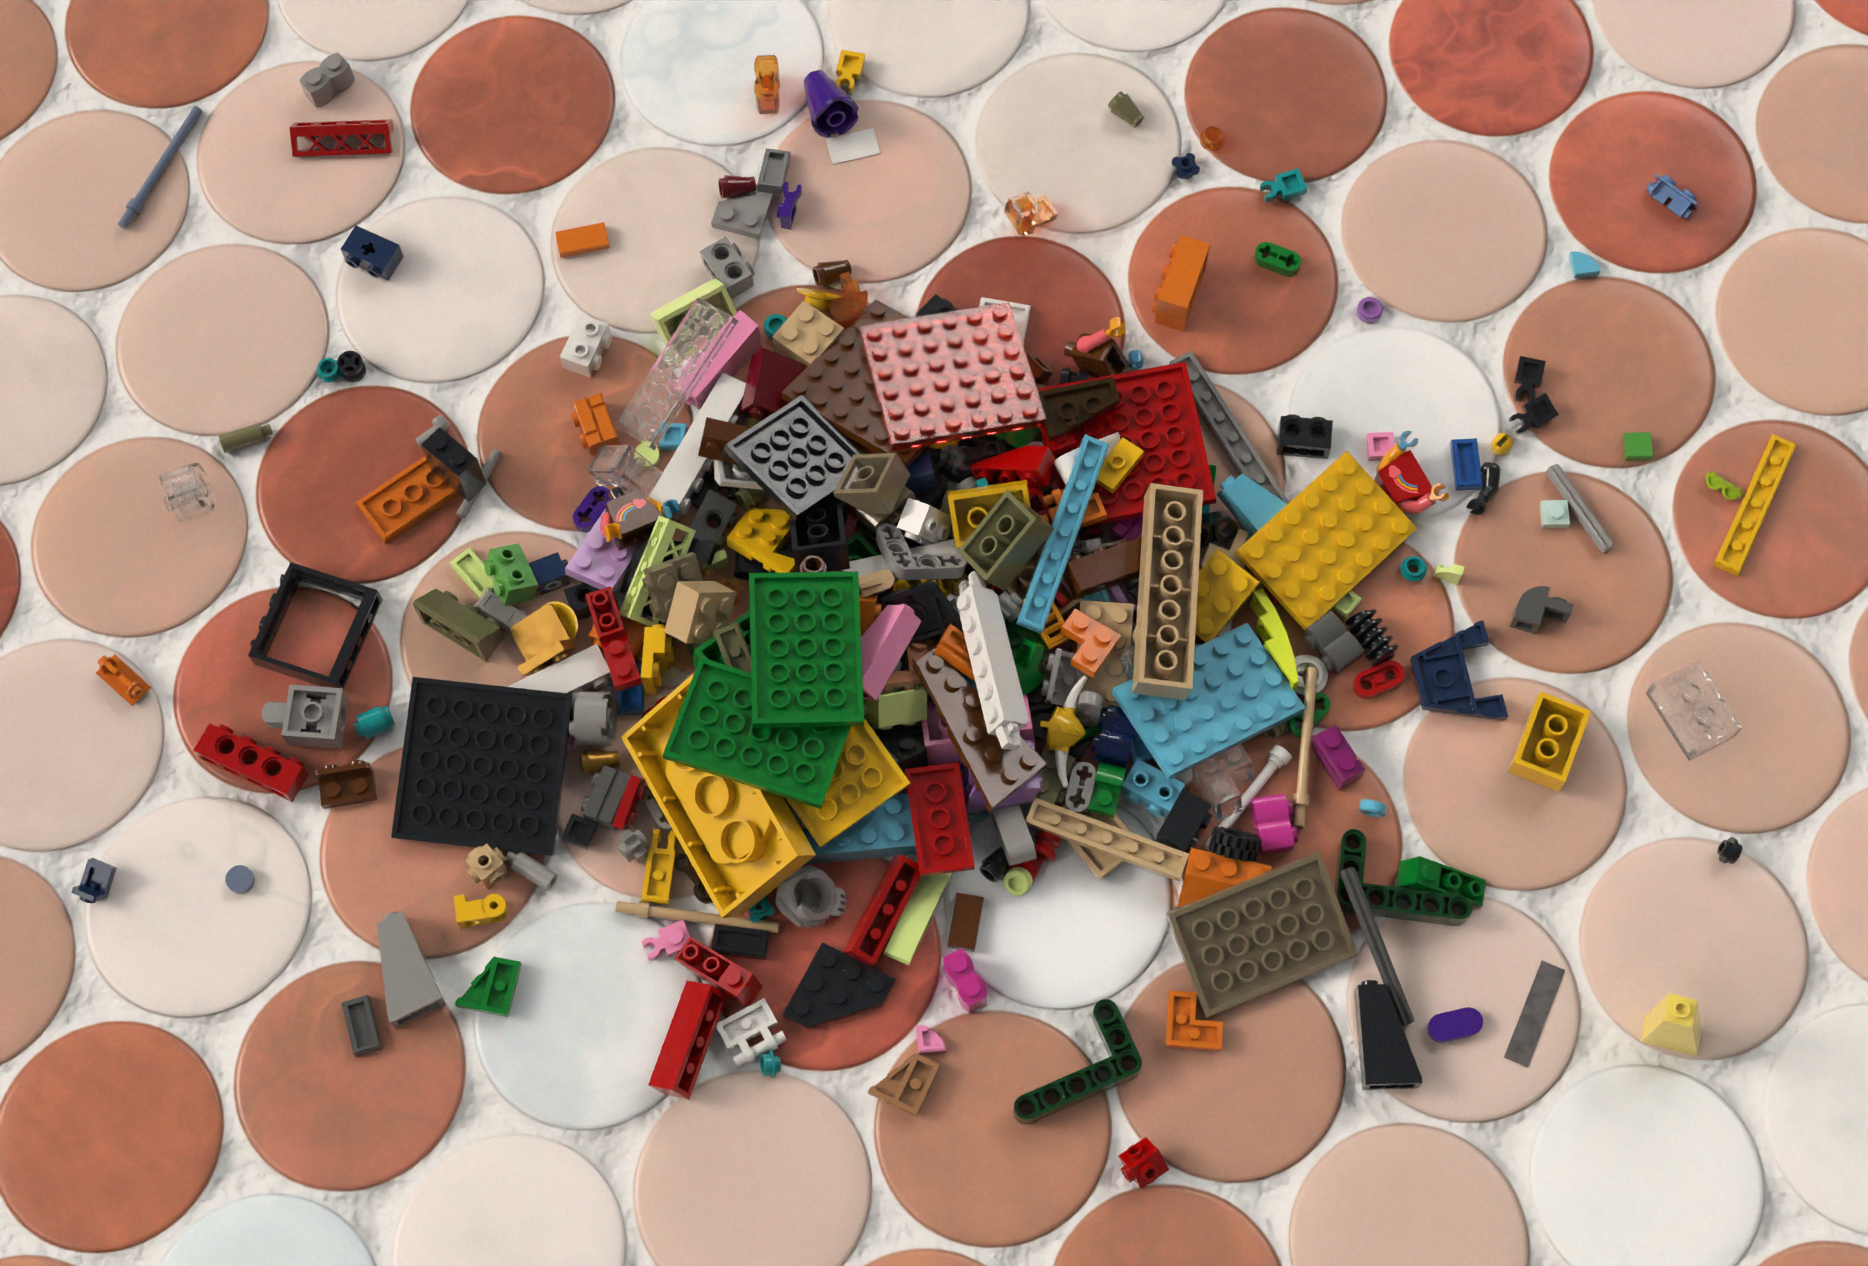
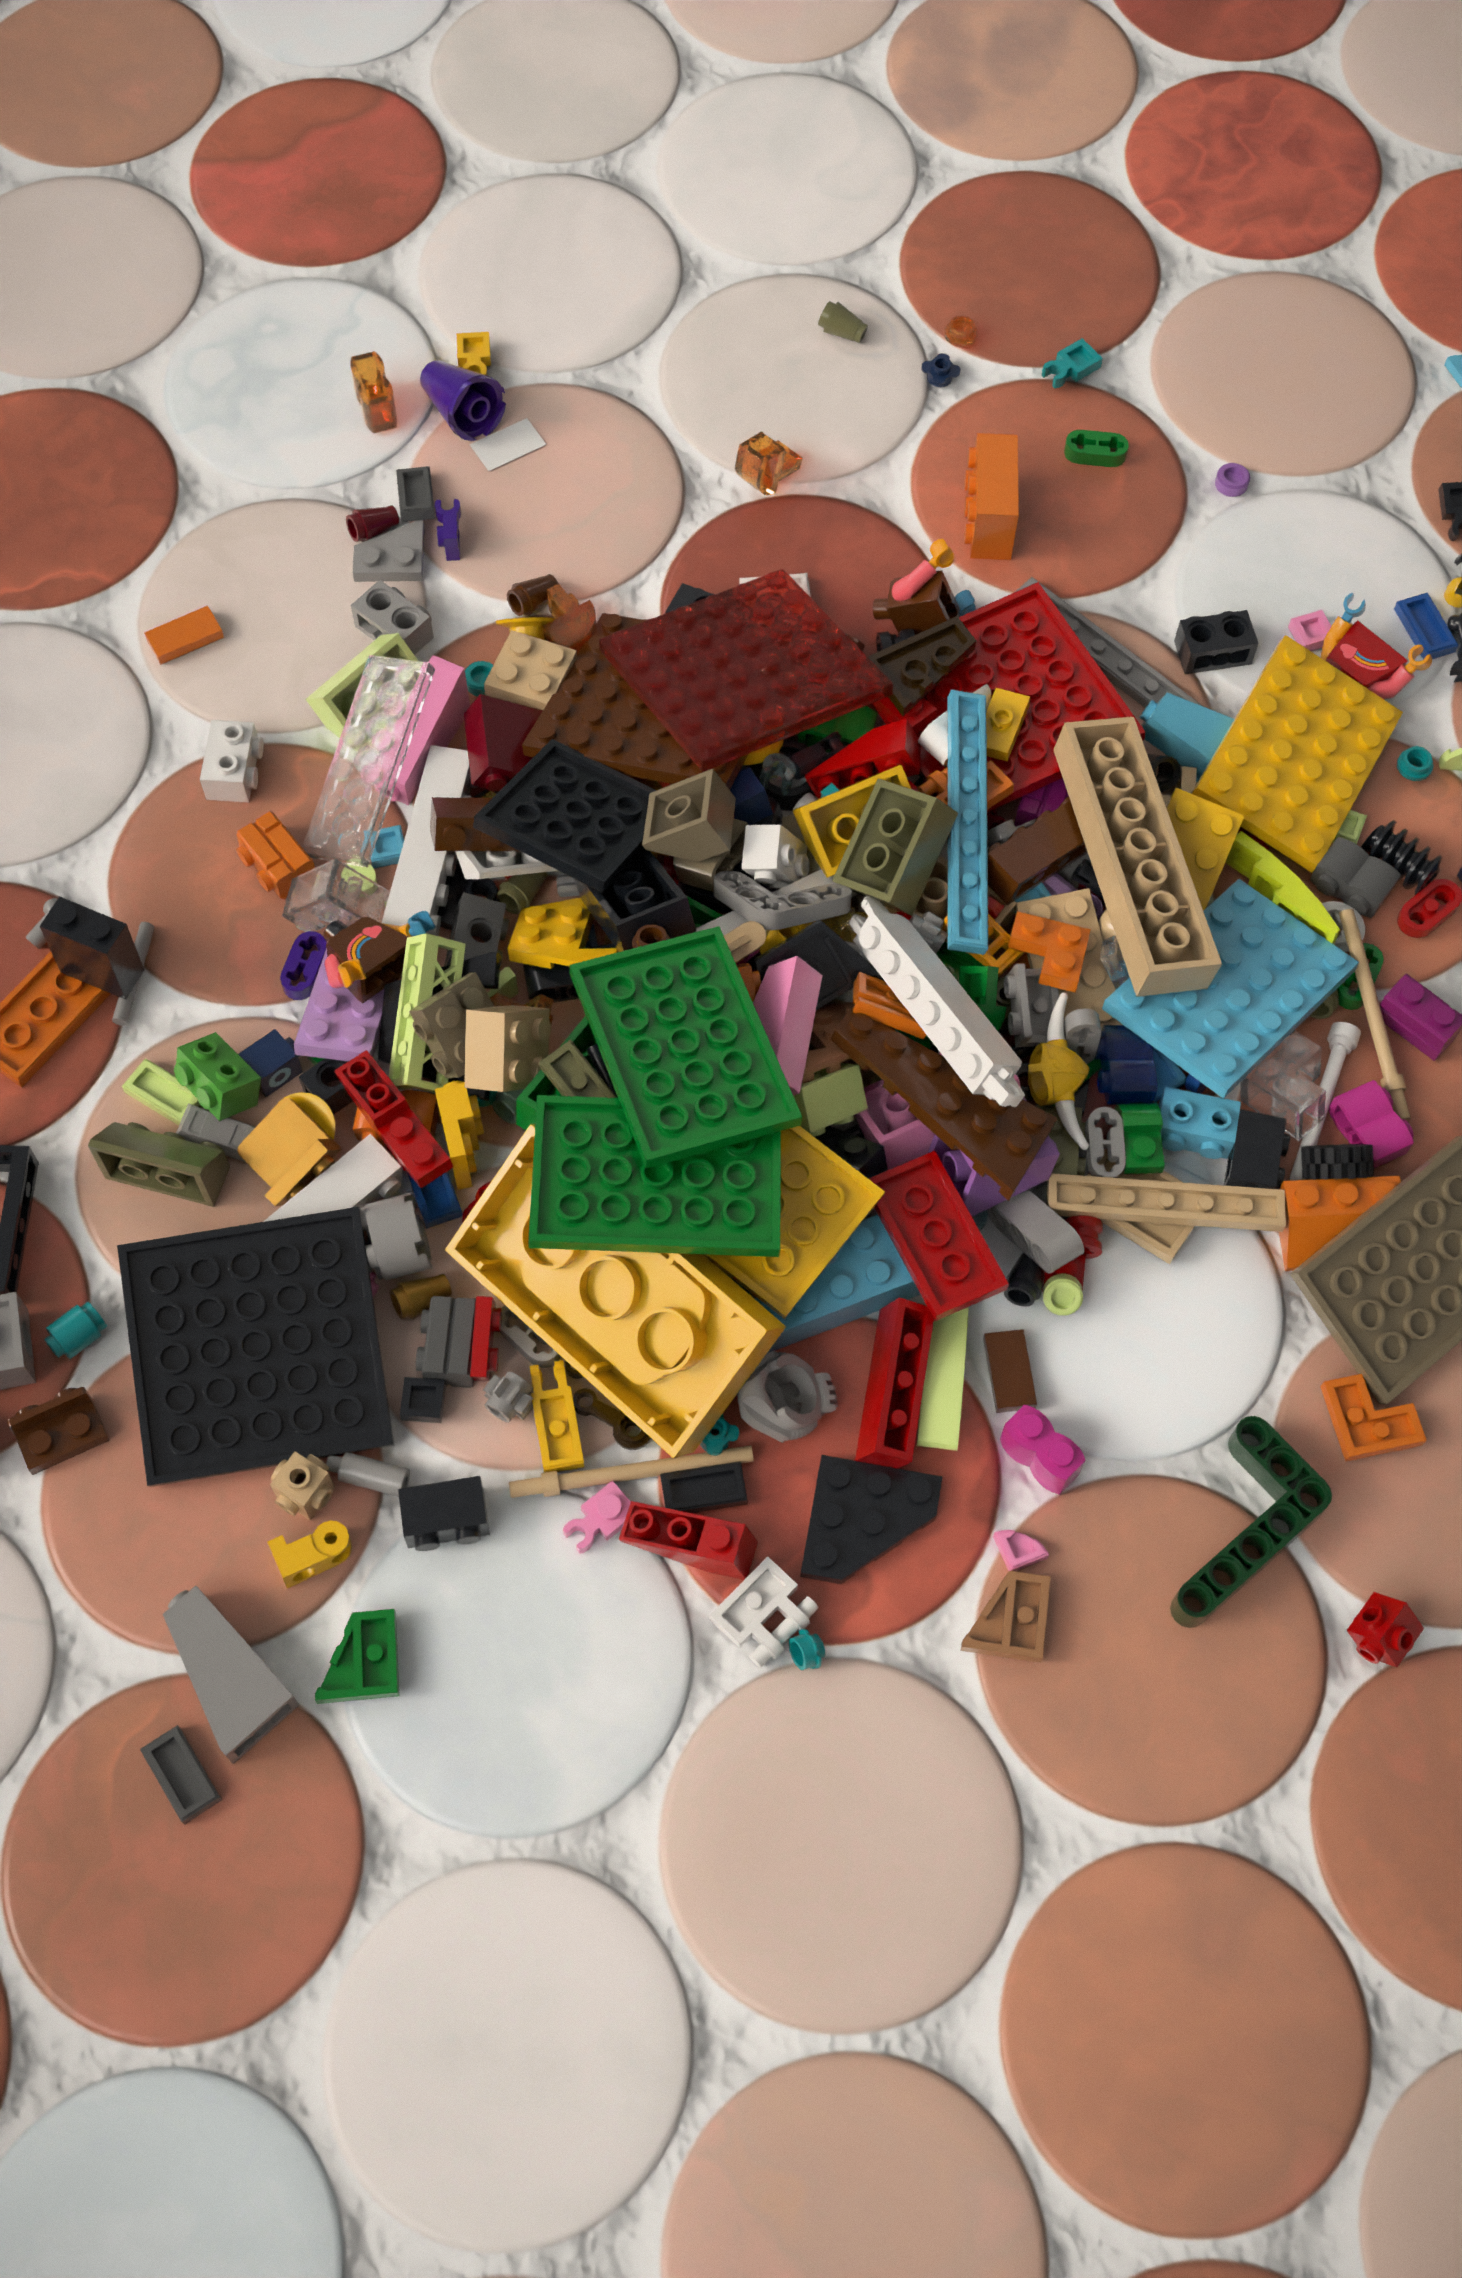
camera: 20 degrees left, 5 degrees down
red brick [648,980,727,1100] -> none
none -> black brick [398,1476,490,1551]

